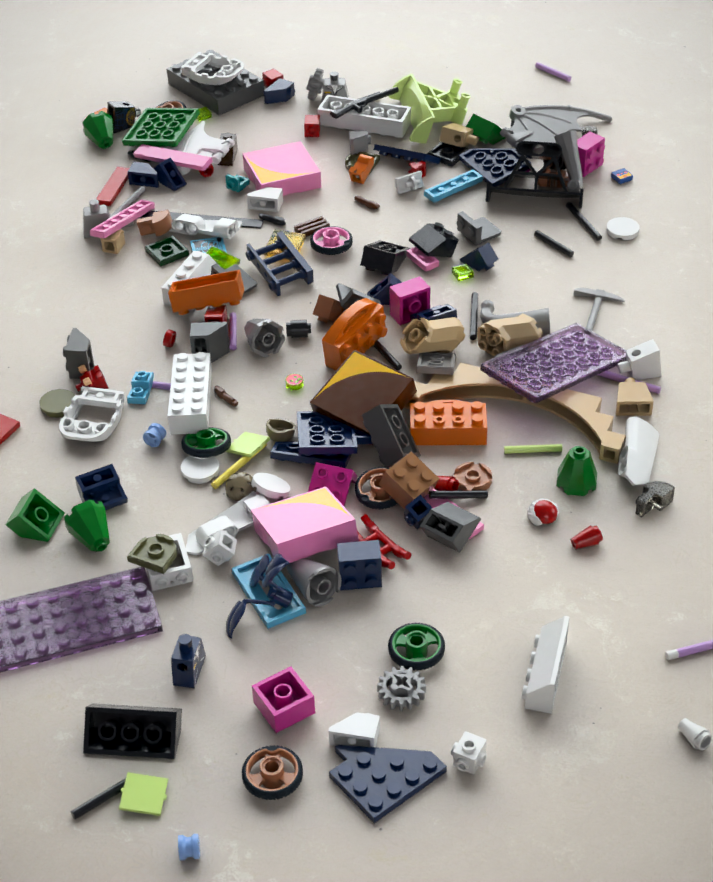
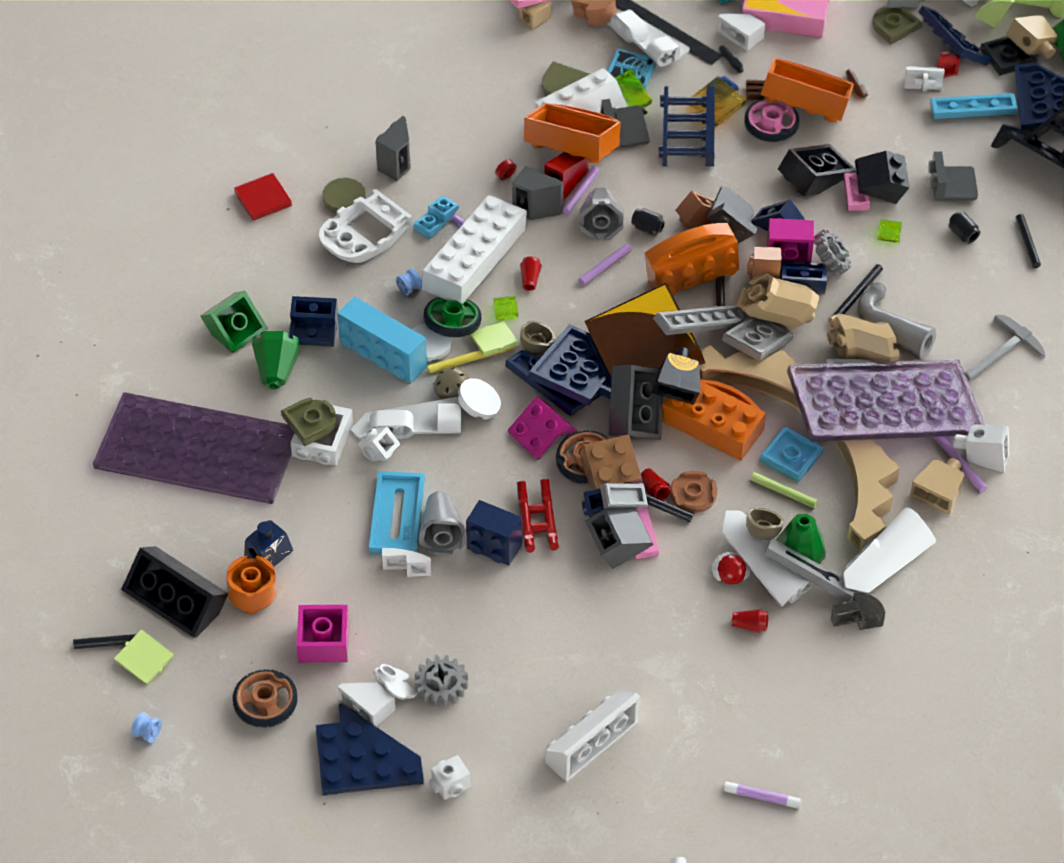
camera: 30 degrees right, 10 degrees up
red piece [75,365,109,392] -> none
dark green tile [145,235,190,266] -> none
reddish brown piece [214,385,238,406] -> none
dark blue plant [226,553,293,639] -> none
tile [251,487,359,563] -> none
tile [285,374,304,390] -> none
orange leg [349,154,374,184] -> none
green wheel [388,622,445,671] -> none
dark blue slope [460,242,499,271] -> none
none -> orange brick [227,556,276,615]
none -> medium azure brick [337,296,427,384]
none -> white plate [373,664,418,700]
none -> white slope [382,548,431,577]
none -> clear neon green tile [493,296,518,320]
none -> red cone [520,256,542,291]
none -> olive tile [542,61,590,96]
none -> lavender bar [578,244,632,286]
none -> light grey tile [600,483,648,509]
none -> torso [651,347,701,405]
none -> light grey tile [653,305,748,335]
none -> white panel [722,510,813,607]
none -> dark tan helmet [746,508,784,540]
none -> nougat brick [747,247,781,279]
none -> medium azure tile [759,426,824,483]
none -> orange piece [761,57,854,123]
none -> light grey tile [764,538,855,602]
none -> light grey gear [814,229,851,275]
none -> black brick [948,212,981,244]

